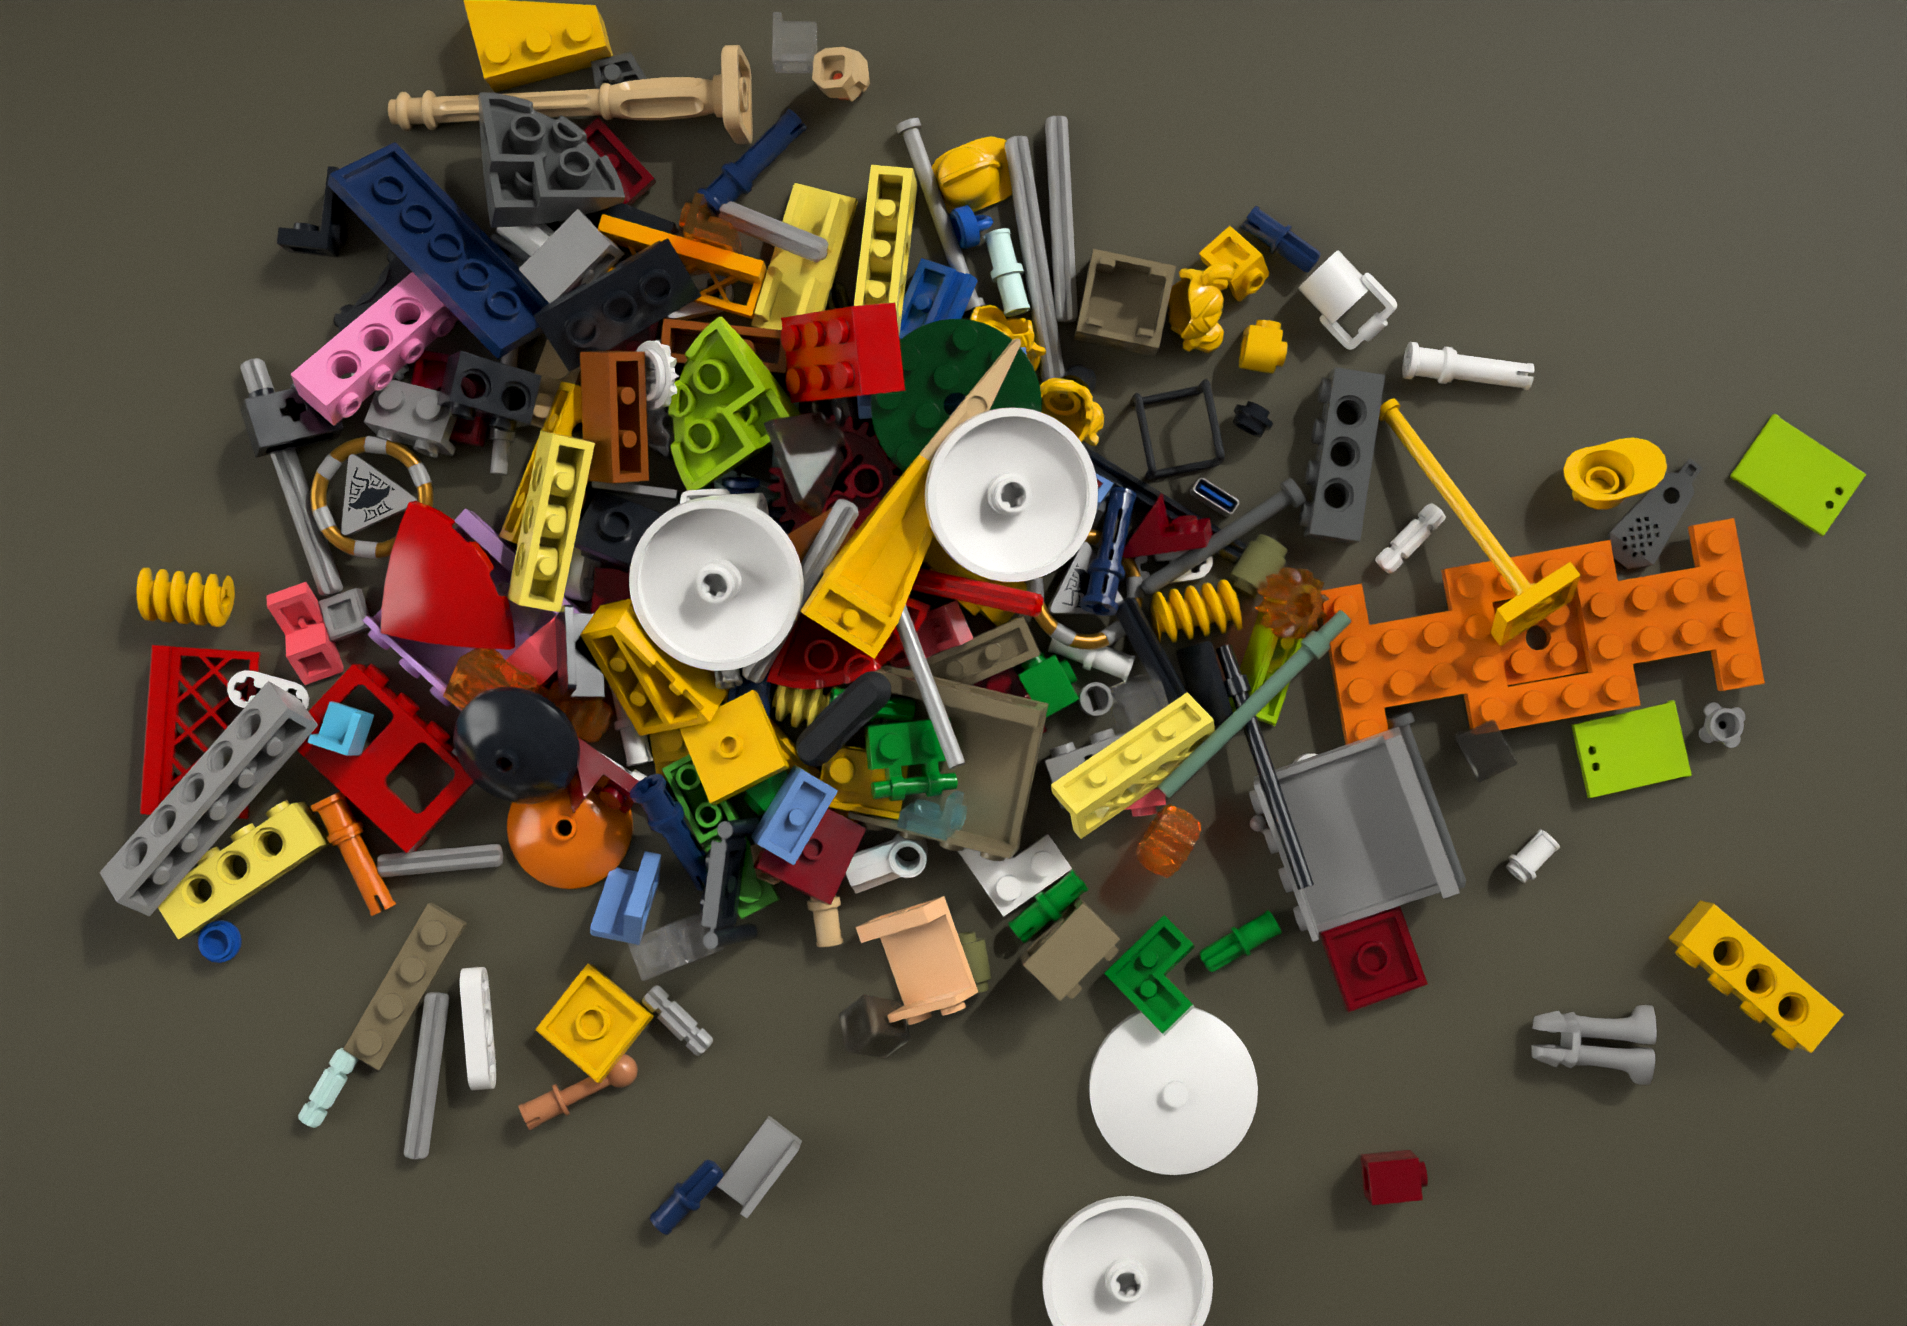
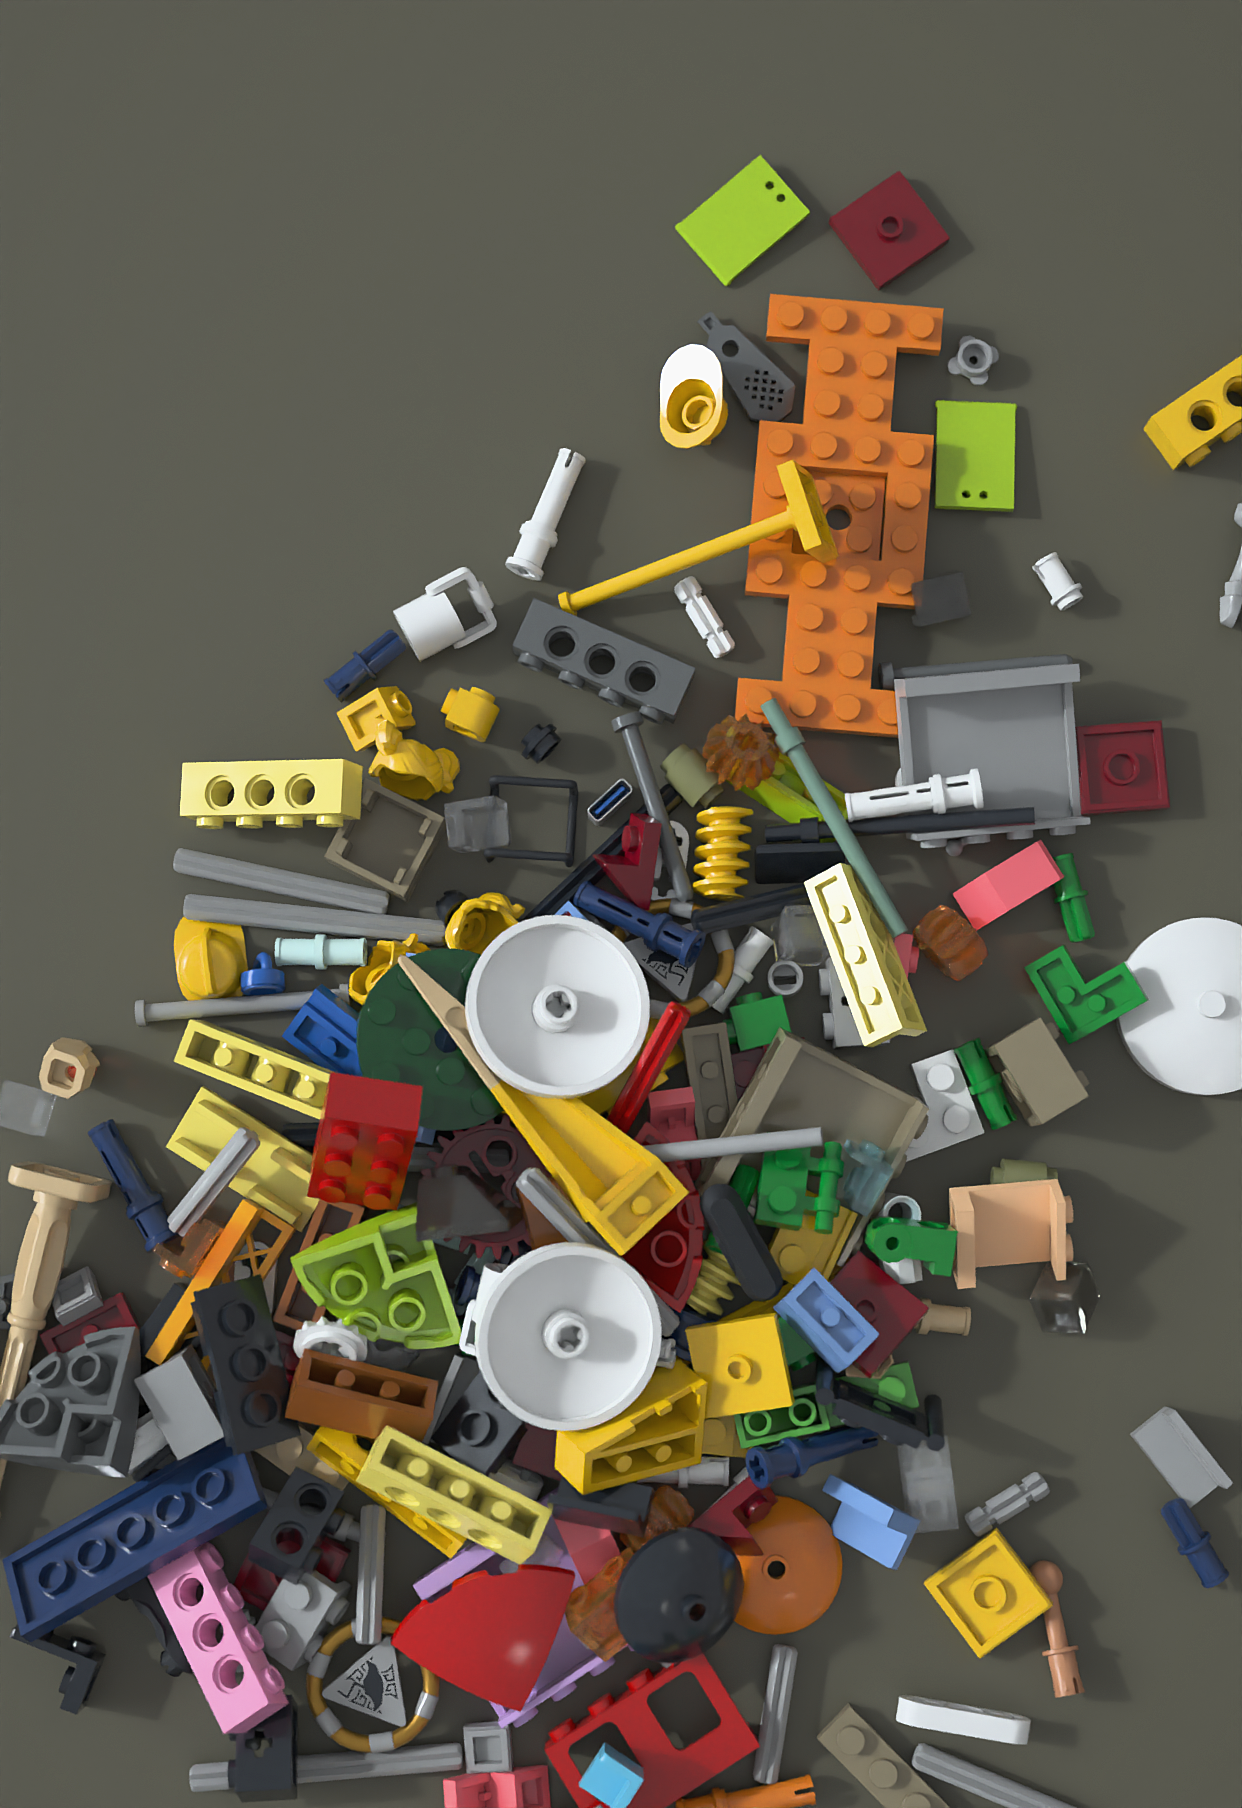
camera: 75 degrees left, 5 degrees down
none -> light grey tile [52,1266,104,1326]
none -> light yellow brick [180,759,363,829]
none -> light grey axle [356,1505,386,1645]
none -> clear panel [444,796,511,854]
none -> dark red plate [829,170,950,291]
none -> white pin [845,768,983,822]
none -> green leg [865,1216,958,1276]
none -> coral slope [953,840,1064,931]

